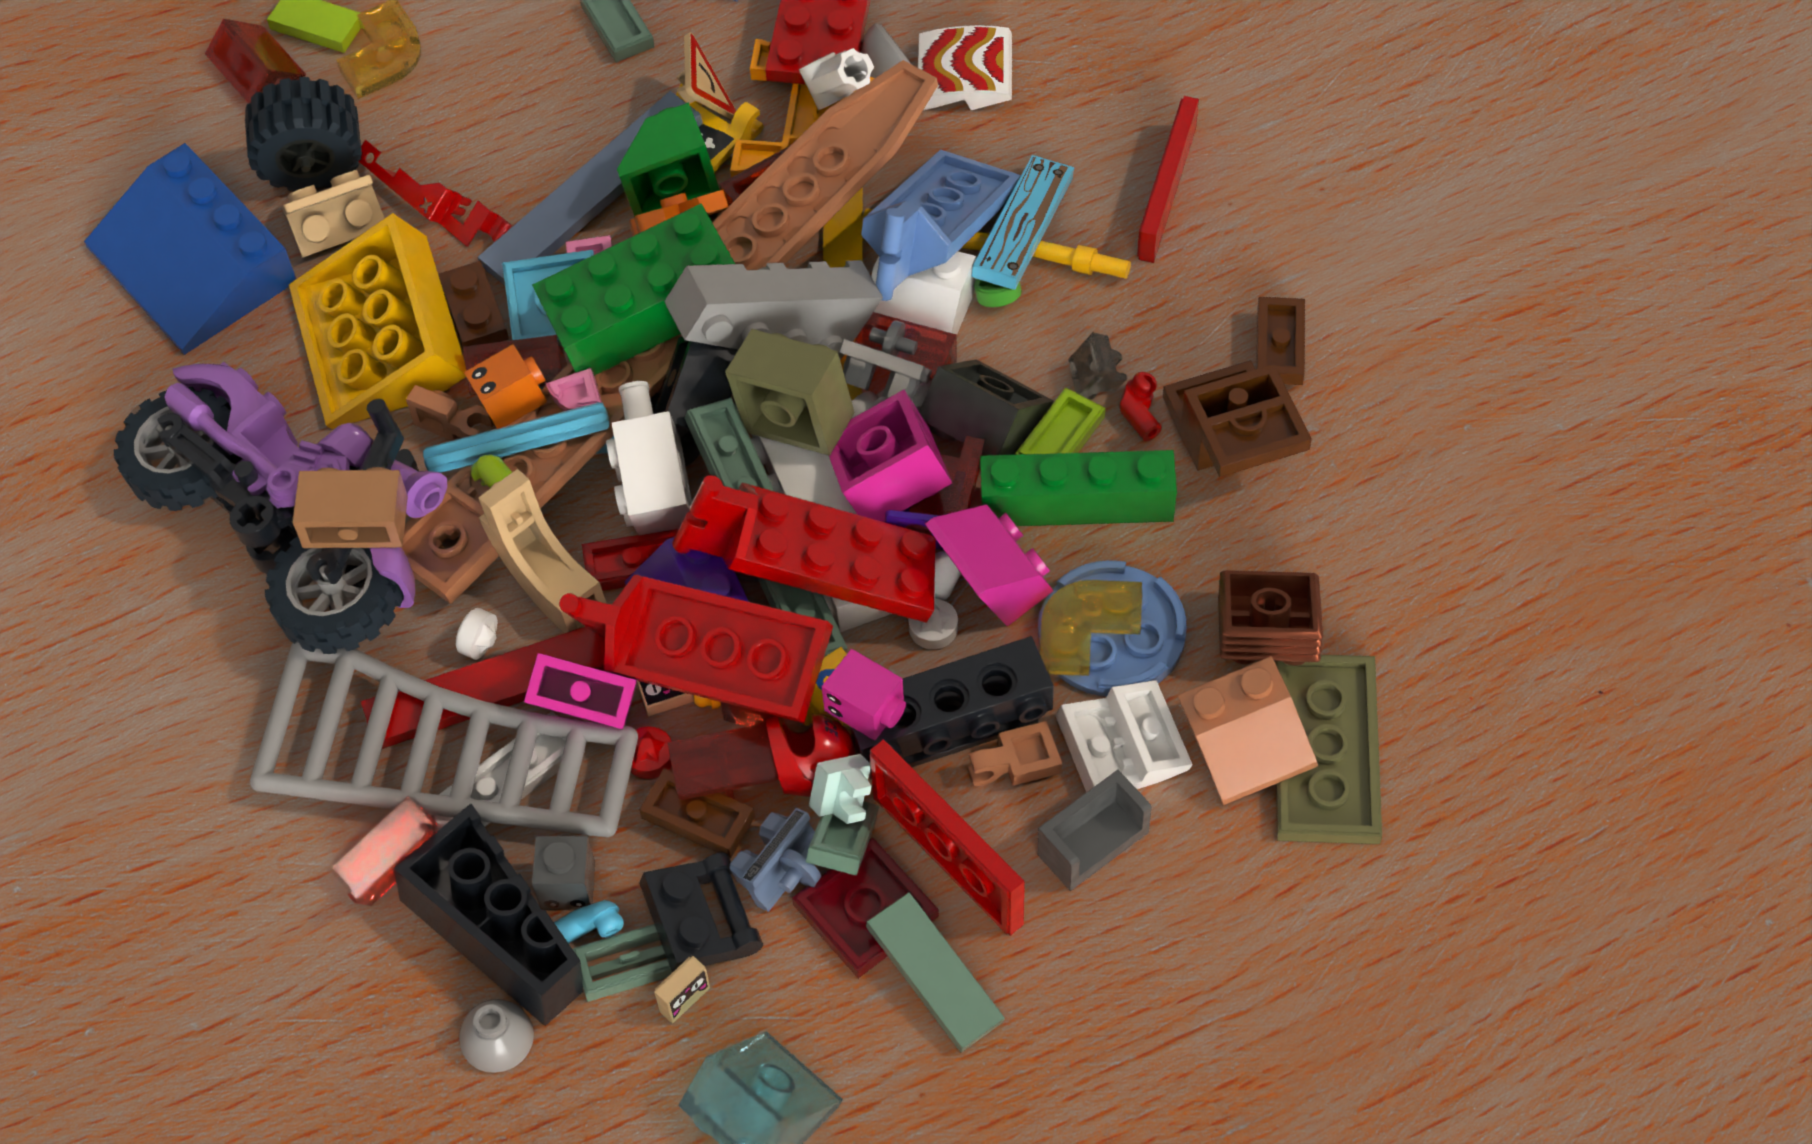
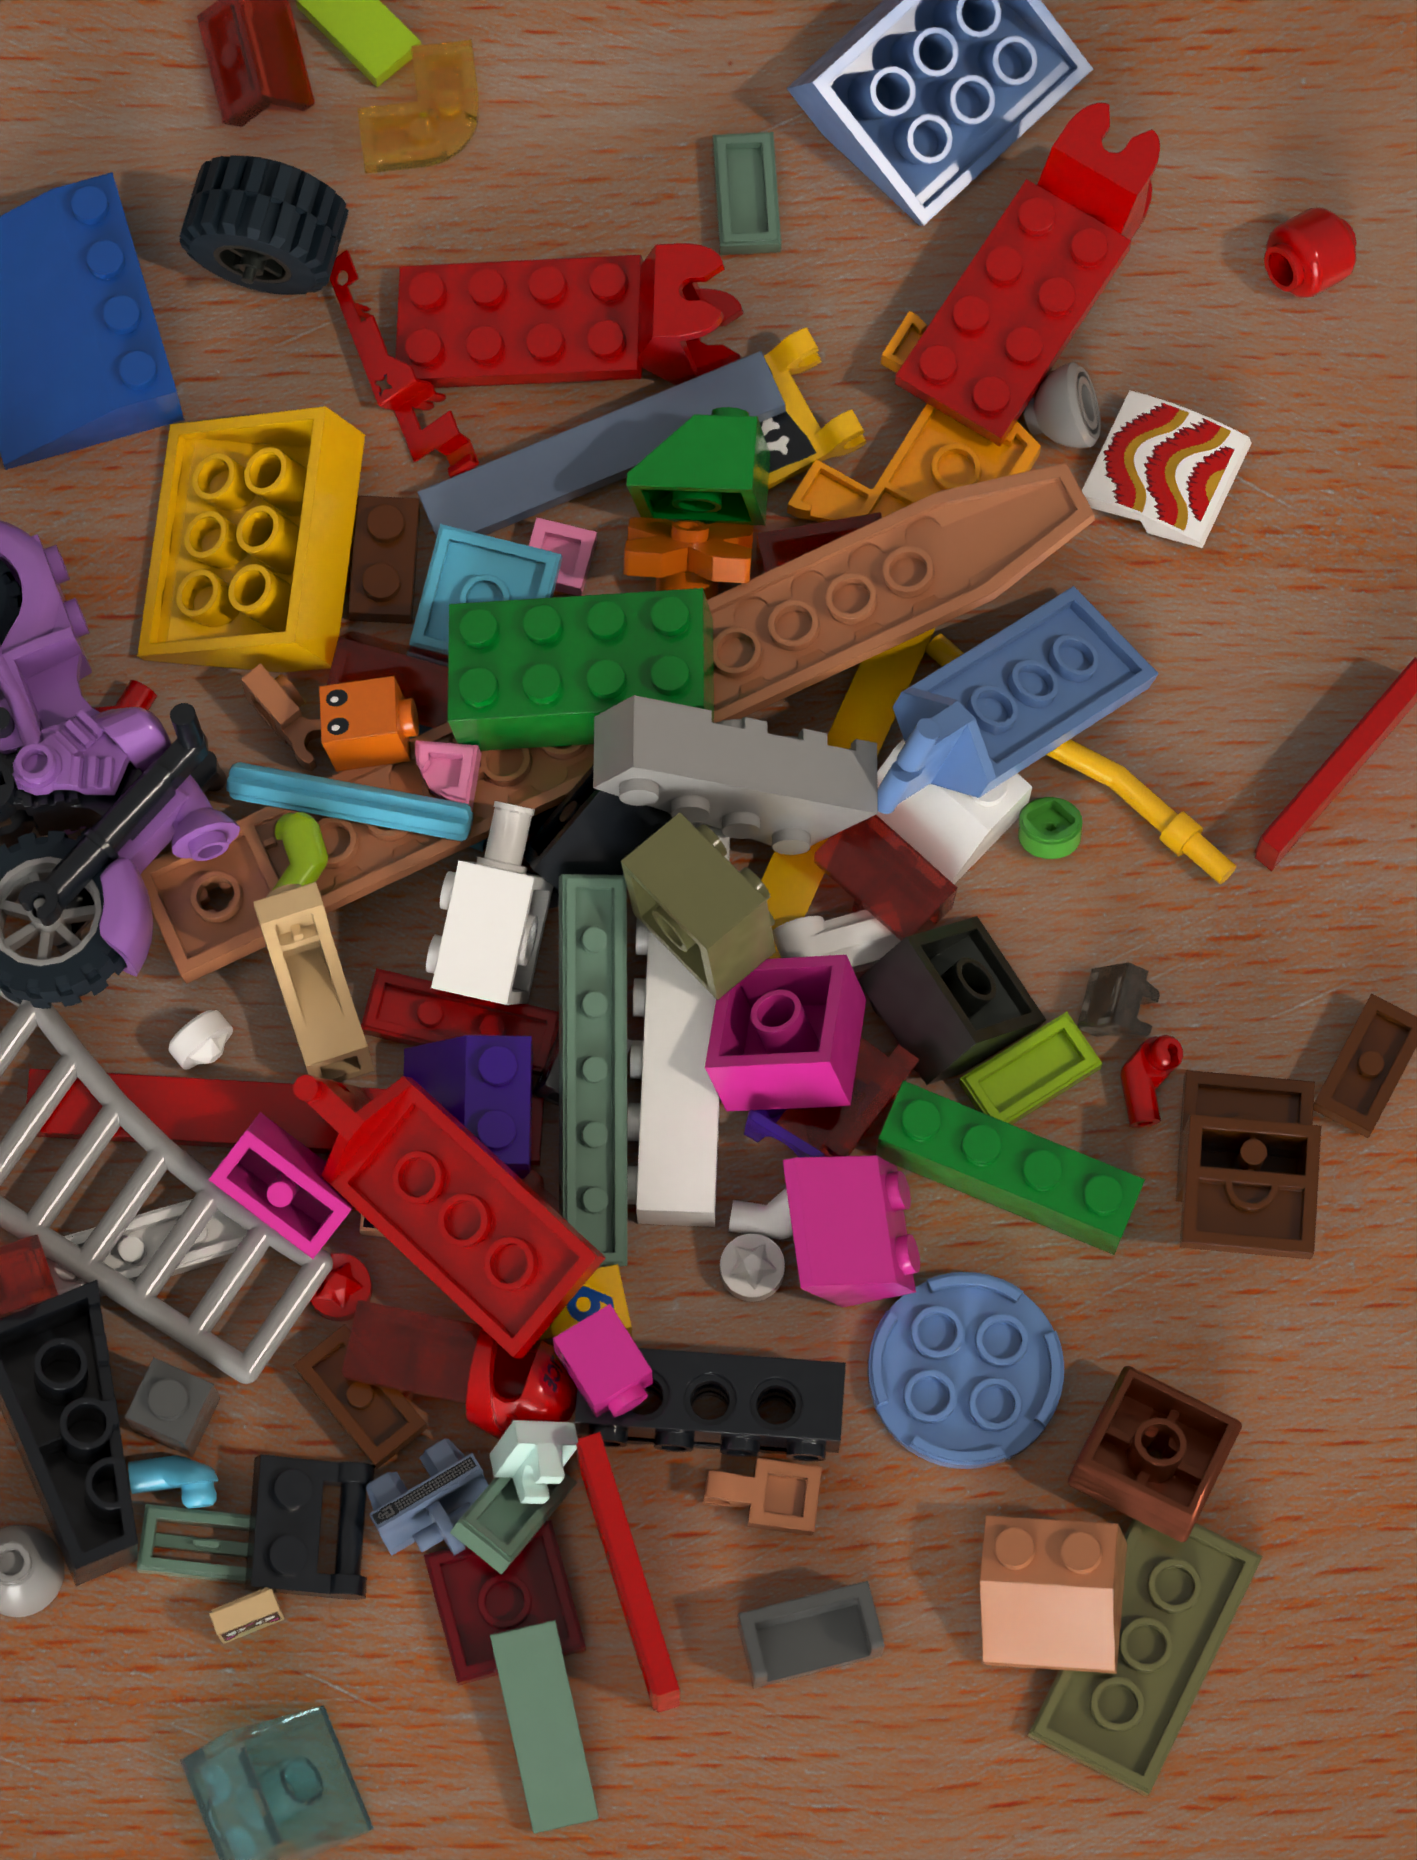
camera: 20 degrees right, 15 degrees up
tan bracket [282,170,385,258] -> none
medium nougat brick [293,467,408,548] -> none
red hinge [672,475,936,623] -> none
tan piece [677,32,737,120] -> none
white piece [799,48,874,110] -> none
dark grey hips [840,320,932,400] -> none
medium azure tile [972,155,1074,290] -> none
clear yellow plate [1040,580,1142,676] -> none
white slope [1055,680,1193,792] -> none
none -> red hinge [396,243,744,388]

